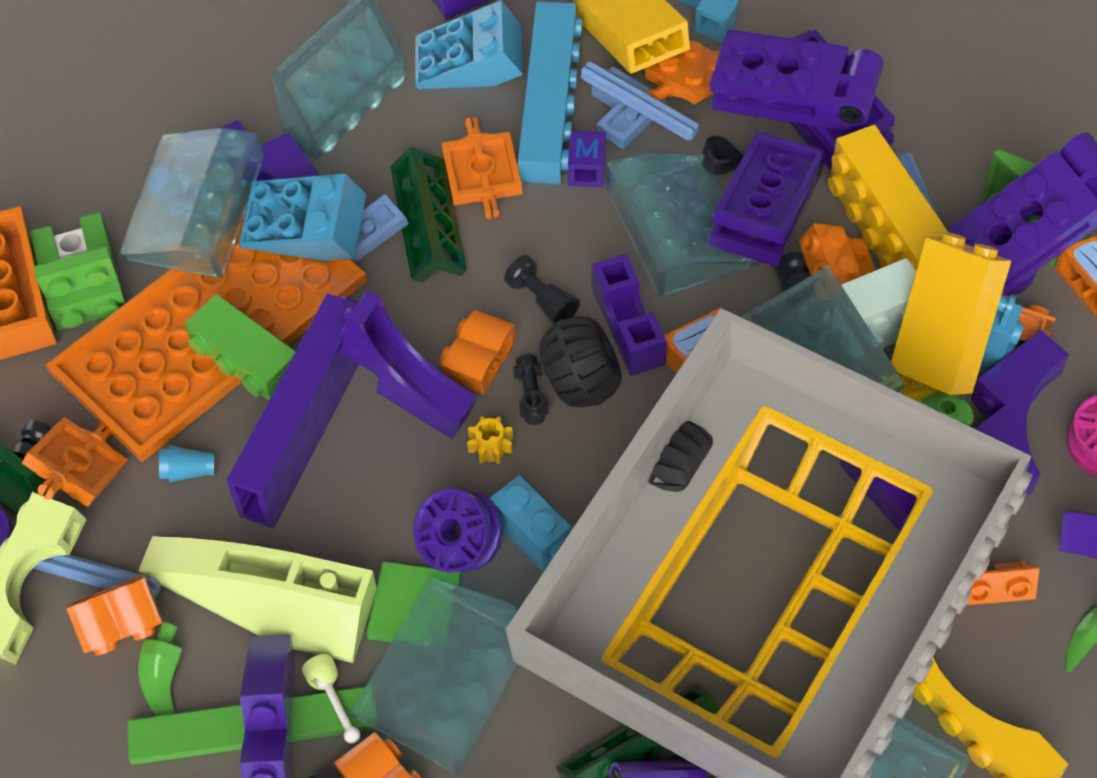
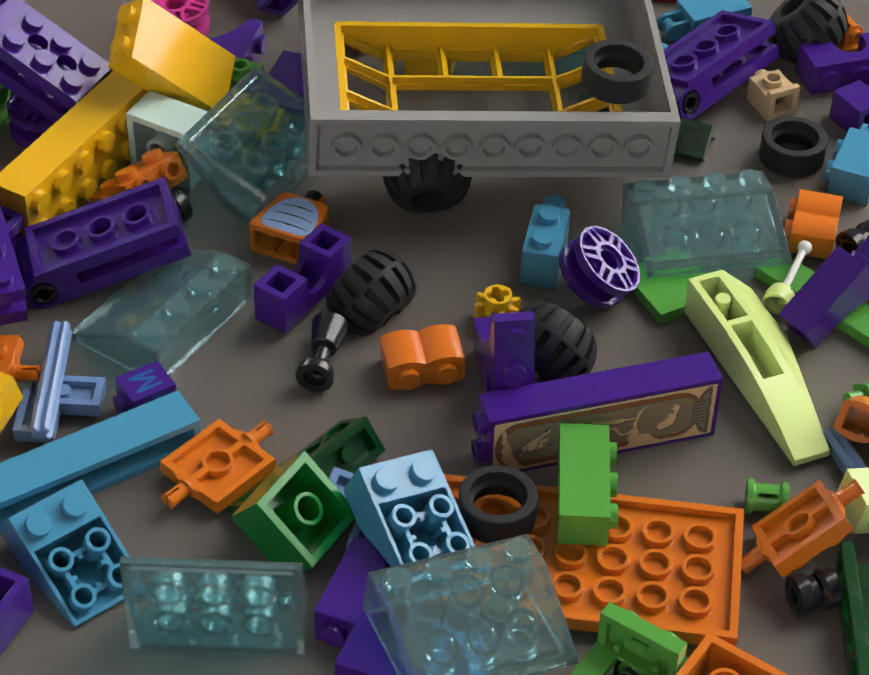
camera: 130 degrees left, 15 degrees down
dark azure cone [159,445,214,483] -> none
black bar [513,354,549,425] -> none
black tile [702,136,744,175] -> none
none -> green brick [231,451,355,579]
none -> black tyre [458,465,538,545]
none -> black wheel [519,301,597,381]
none -> black tyre [581,39,653,104]
none -> bright green bush [744,478,790,515]

